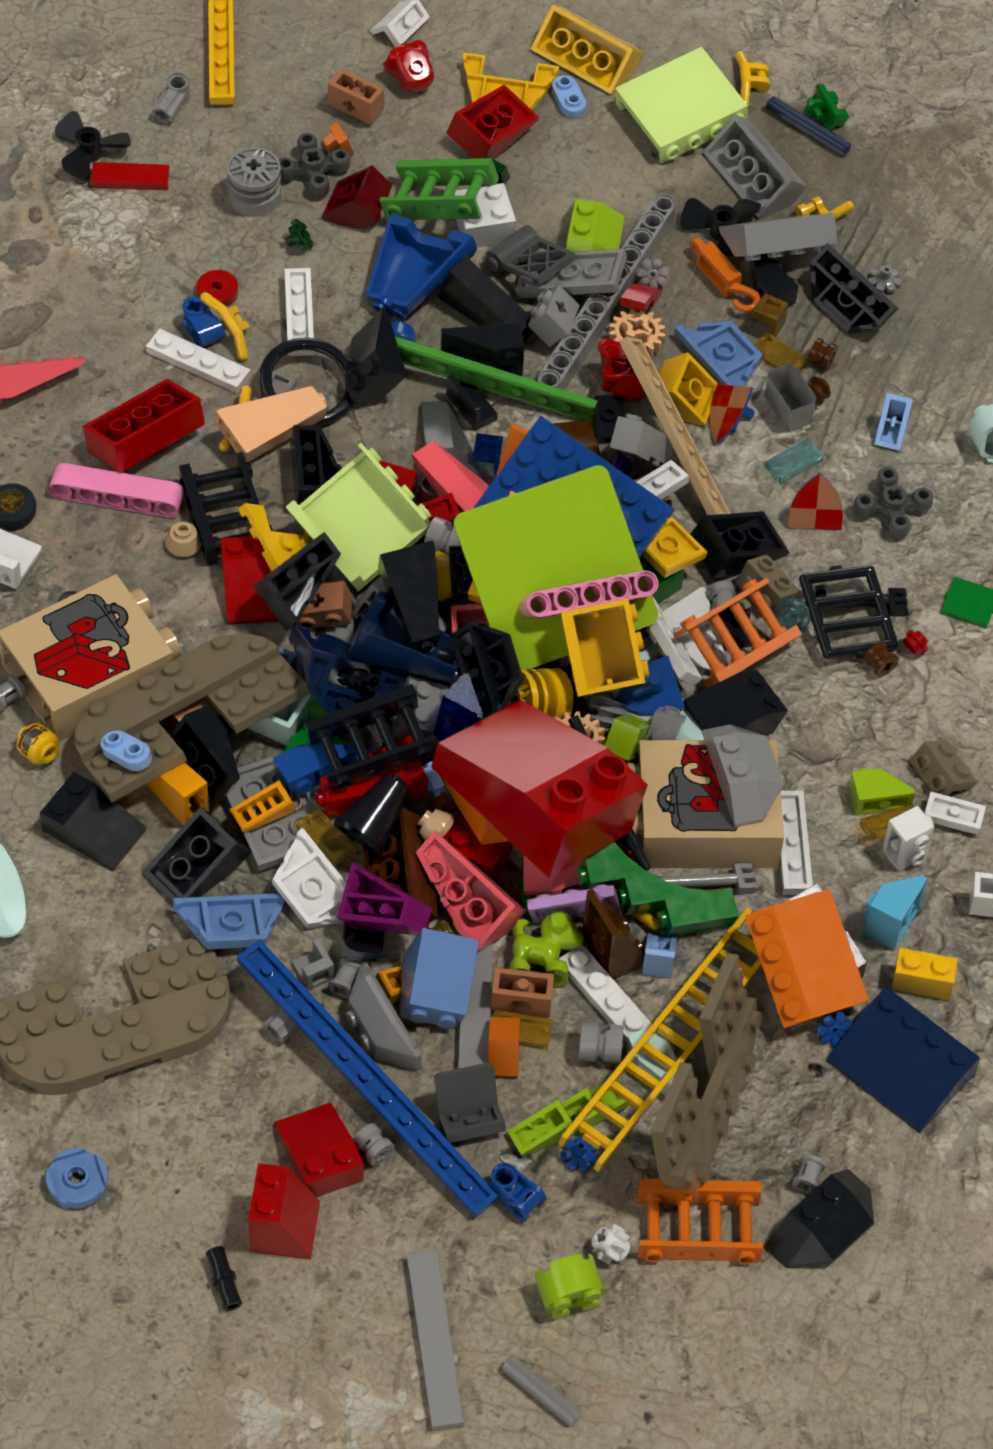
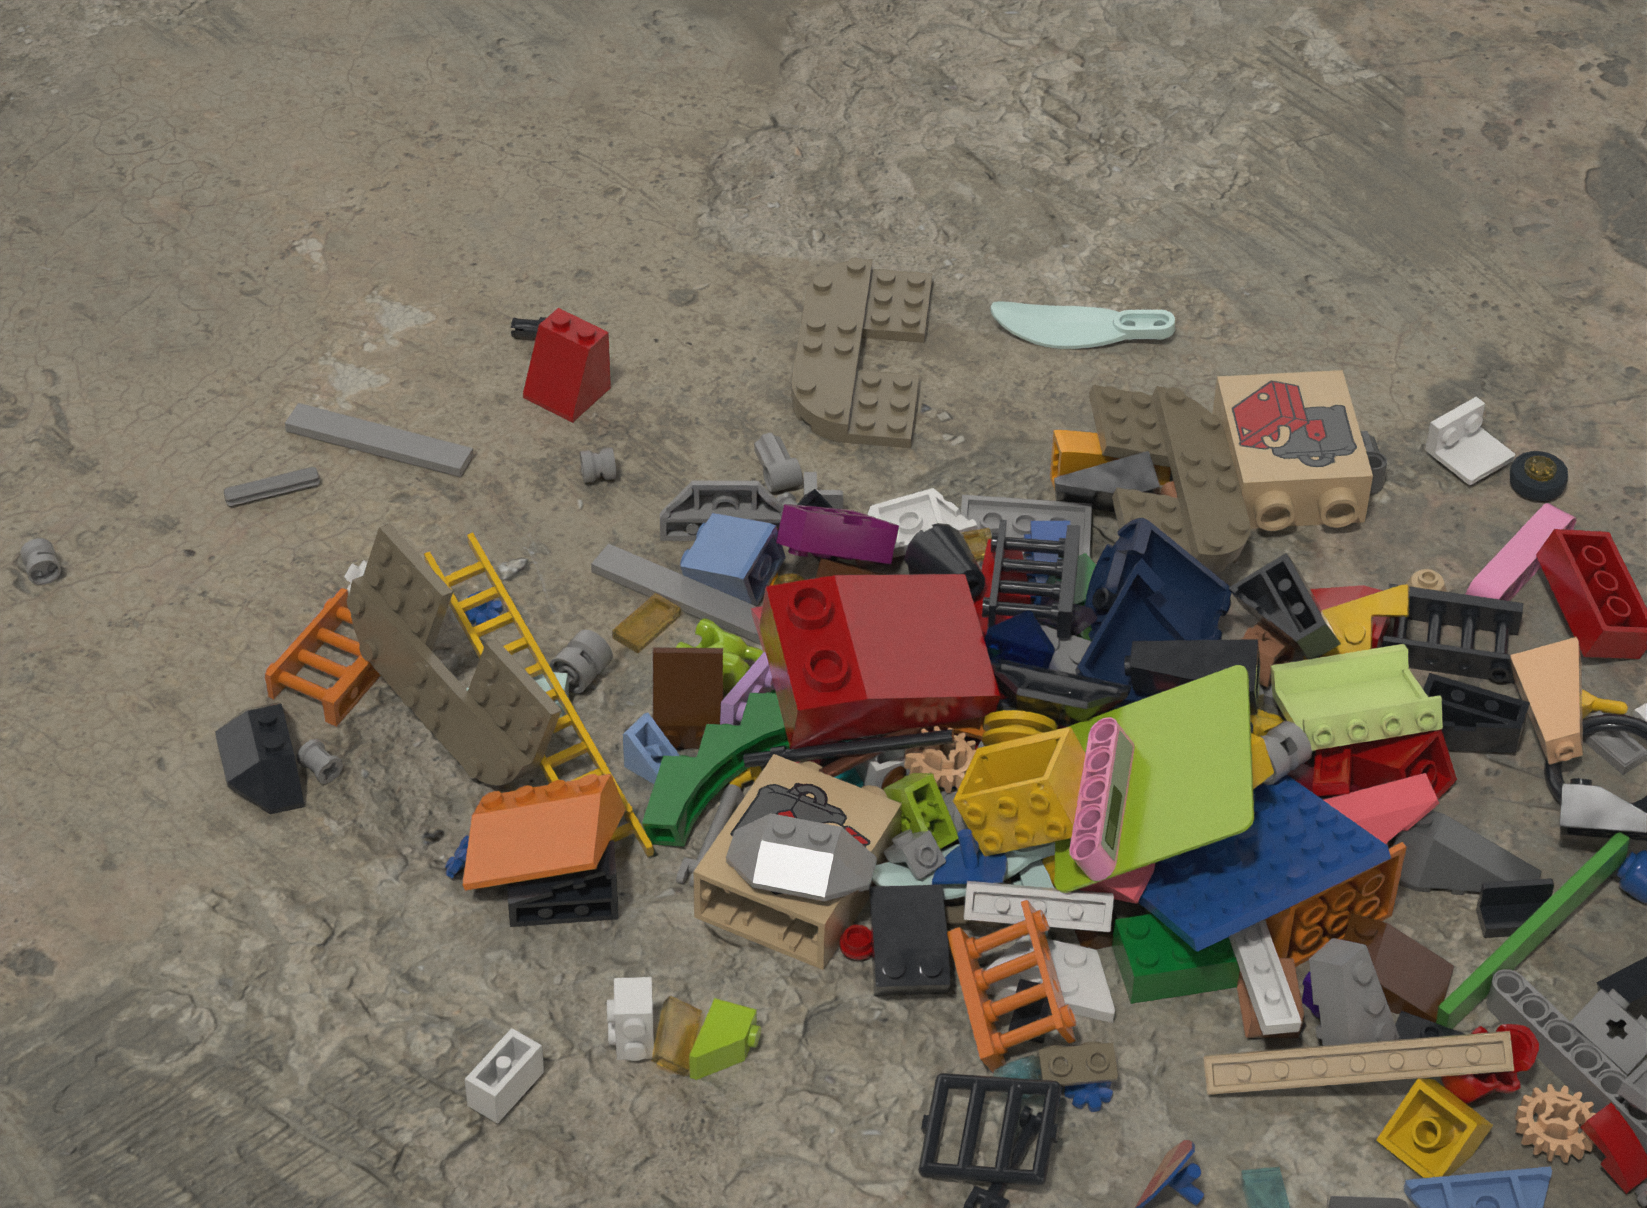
camera: 120 degrees right, 10 degrees down
yellow head [17,723,59,765] -> none
black slope [40,772,146,871] -> none
medium blue plate [46,1148,108,1209] -> none
light blue plate [101,730,152,771] -> none
black slope [143,807,251,902] -> none
medium blue wing [173,893,285,949] -> none
light orange slope [230,780,297,833] -> none
blue plate [237,939,499,1218] -> none
red slope [274,1102,364,1197] -> none
dark grey bracket [434,1063,506,1143] -> none
black slope [440,322,524,377] -> none
clear blue panel [473,433,503,476] -> none
orange slope [488,1017,520,1078] -> none
blue piece [489,1163,547,1222] -> none
nougat brick [491,967,554,1018] -> none
lime slope [507,1080,630,1157] -> none
lime brick [534,1254,605,1320] -> none
white plate [559,945,652,1043] -> none
yellow tile [642,517,707,578] -> none
black slope [690,511,790,578] -> none
light grey wheel [707,580,735,613] -> none
shield [709,384,755,444] -> none
white plate [780,791,813,895] -> none
dark blue slope [827,986,980,1133] -> none
medium azure slope [862,876,928,951] -> none
reddish brown wheel [863,642,899,677] -> none
yellow brick [891,947,958,1001] -> none
red plate [903,630,928,656] -> none
dark tan bracket [910,740,977,796] -> none
white plate [924,792,986,835] -> none

